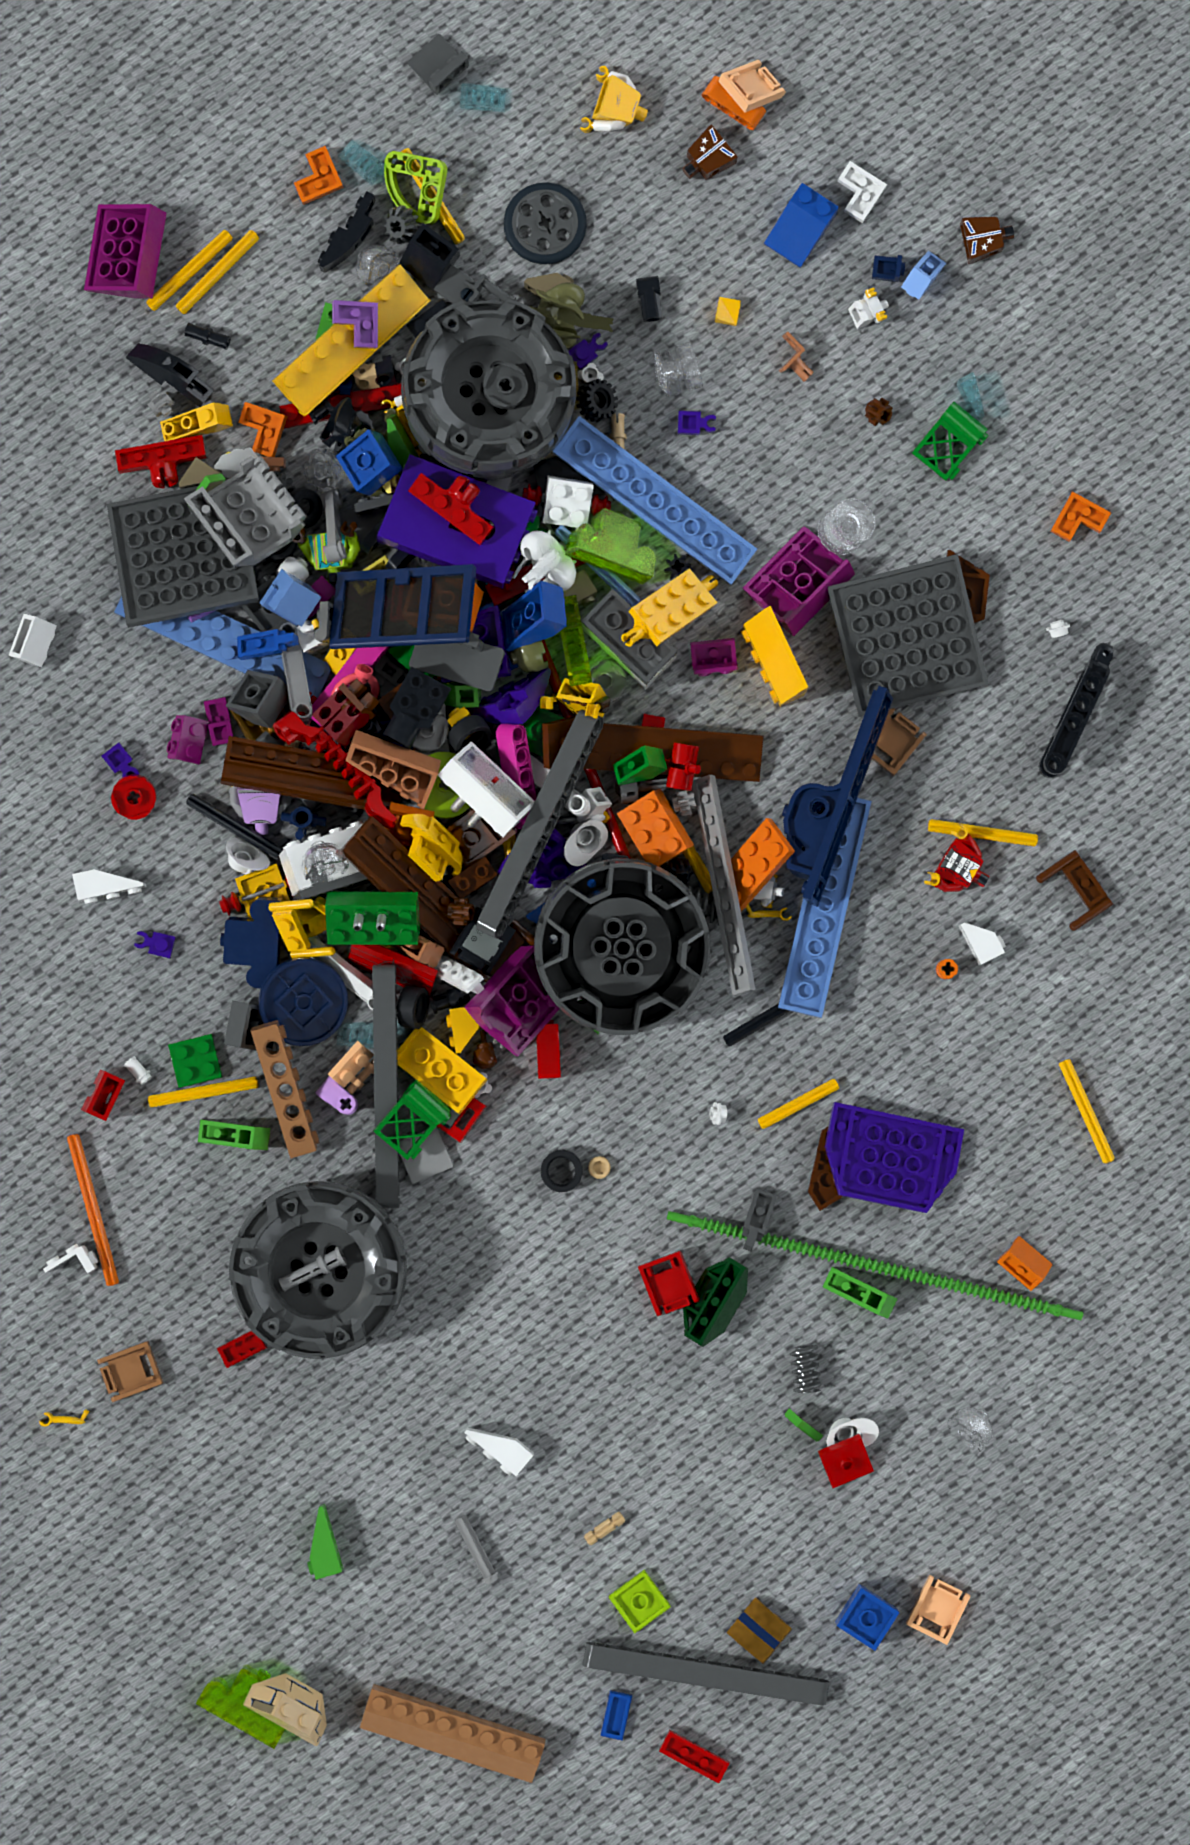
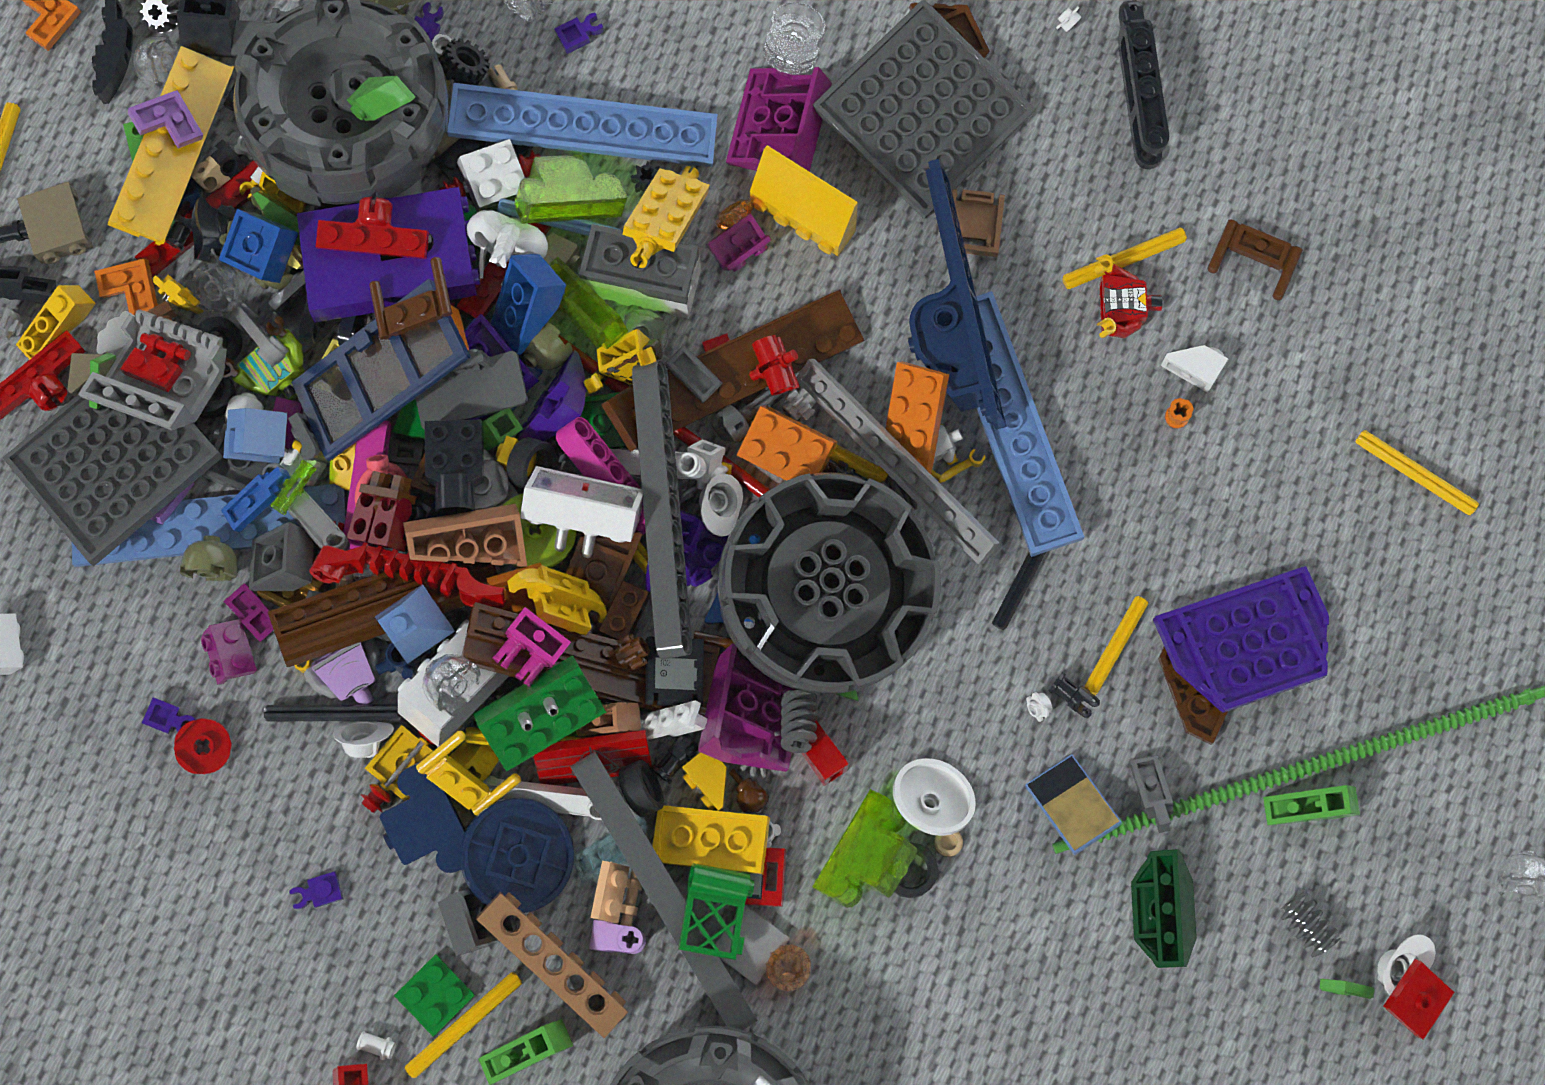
camera: 30 degrees left, 10 degrees down
white slope [72,869,147,905] -> none
green slope [613,745,668,785] -> none
red container [638,1250,700,1317] -> none
orange panel [997,1236,1052,1291] -> none
none -> dark tan panel [17,182,93,264]
none -> red plate [120,333,191,392]
none -> yellow piece [153,275,204,314]
none -> olive cylinder [180,536,238,581]
none -> clear neon green pin [270,460,317,515]
none -> bright green slope [347,76,415,121]
none -> reddish brown plate [369,257,453,340]
none -> medium blue slope [375,584,455,664]
none -> dark pink brick [492,607,571,687]
none -> dark grey tile [664,345,722,404]
none -> clear orange gear [715,199,754,229]
none -> clear orange gear [765,944,811,991]
none -> dark grey piece [781,690,817,753]
none -> clear neon green brick [812,789,917,908]
none -> white dish [893,758,976,836]
none -> tile [1025,755,1122,855]
none -> black piece [1048,672,1100,718]

